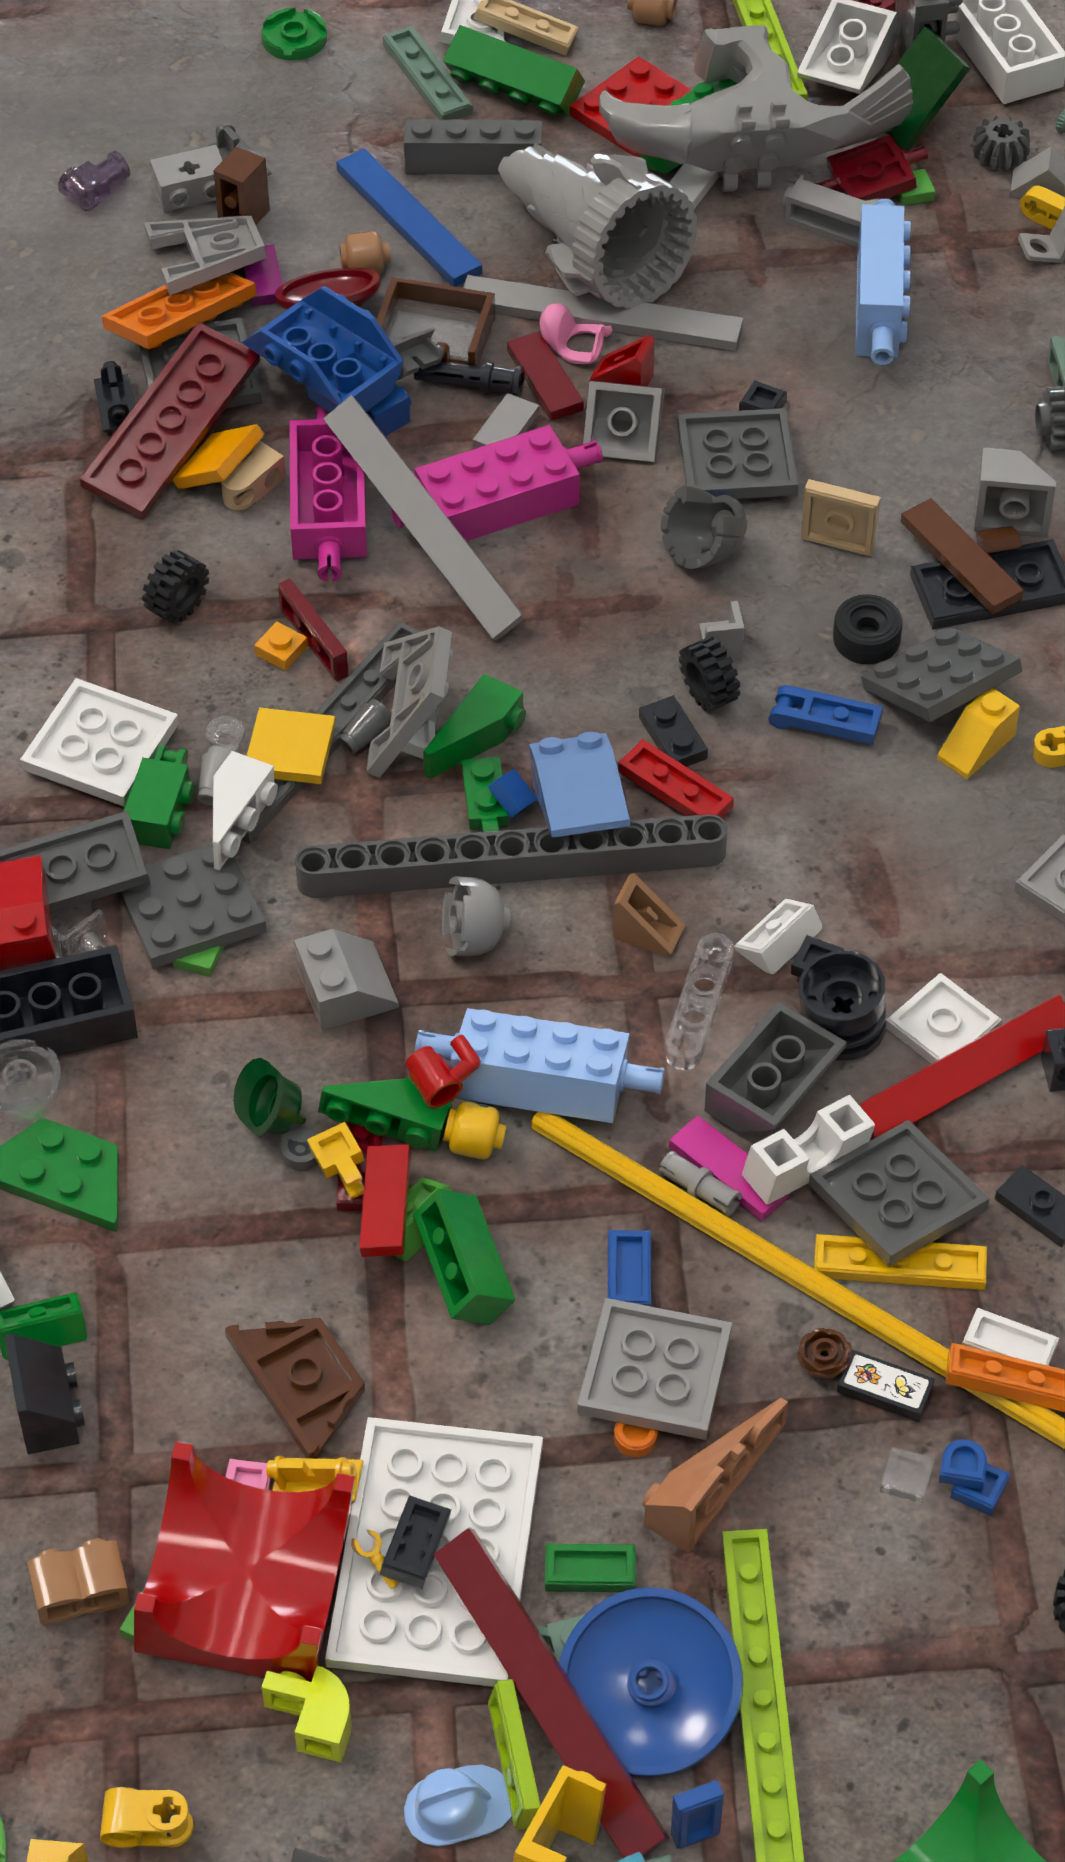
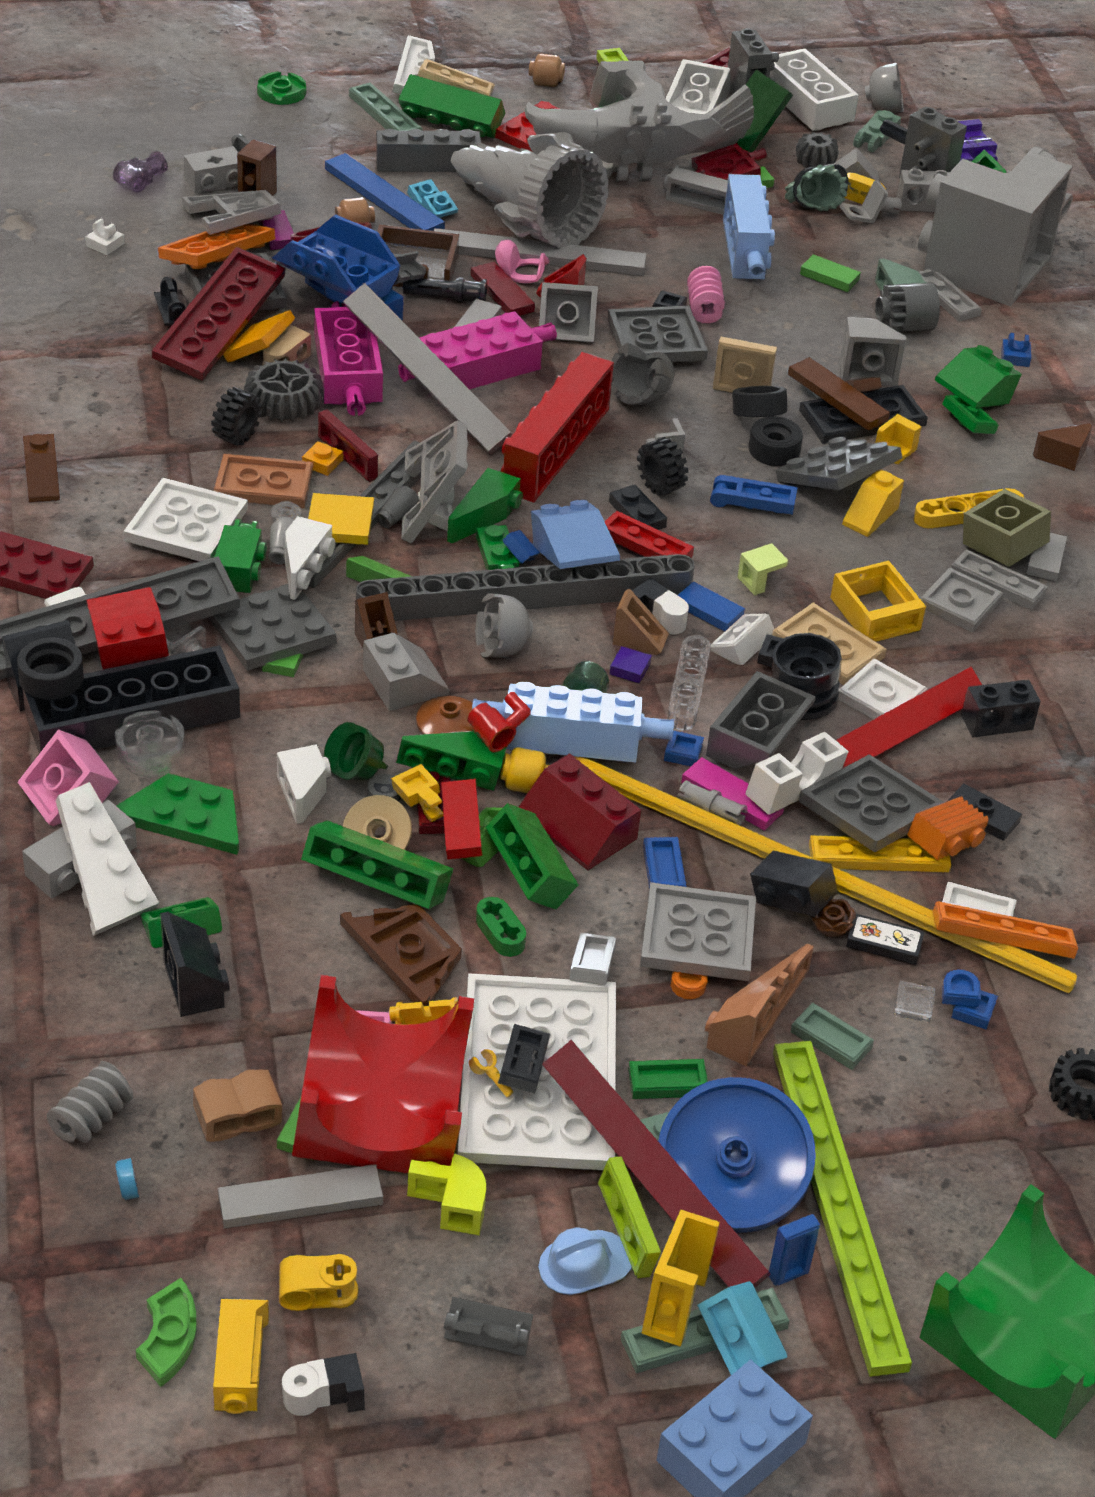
camera: 10 degrees left, 10 degrees down
none -> white tile [85,219,125,255]
none -> nougat tile [214,454,313,508]
none -> light grey tile [218,1164,383,1228]
none -> dark grey gear [244,359,323,422]
none -> white slope [277,744,331,824]
none -> green brick [301,820,454,909]
none -> tan dish [343,795,412,850]
none -> bright green slope [346,556,410,582]
none -> reddish brown slope [355,592,398,648]
none -> medium azure slope [407,179,458,218]
none -> dark orange dish [416,696,473,734]
none -> green beam [476,897,526,957]
none -> red brick [500,352,614,503]
none -> dark red slope [519,753,641,871]
none -> clear green head [562,661,609,693]
none -> light grey tile [570,933,616,985]
none -> dark purple tile [609,646,652,683]
none -> white leg [632,578,689,635]
none -> blue tile [664,731,704,767]
none -> blue tile [677,581,745,631]
none -> bright pink piece [687,266,725,324]
none -> black tyre [732,385,788,417]
none -> yellowish green panel [738,543,788,595]
none -> black brick [750,851,838,917]
none -> tan tile [772,603,887,685]
none -> sand green hair [785,164,849,211]
none -> sand green tile [790,1003,874,1070]
none -> bright green tile [800,254,861,292]
none -> yellow window [830,560,926,642]
none -> yellow panel [875,414,922,464]
none -> orange brick [907,796,989,861]

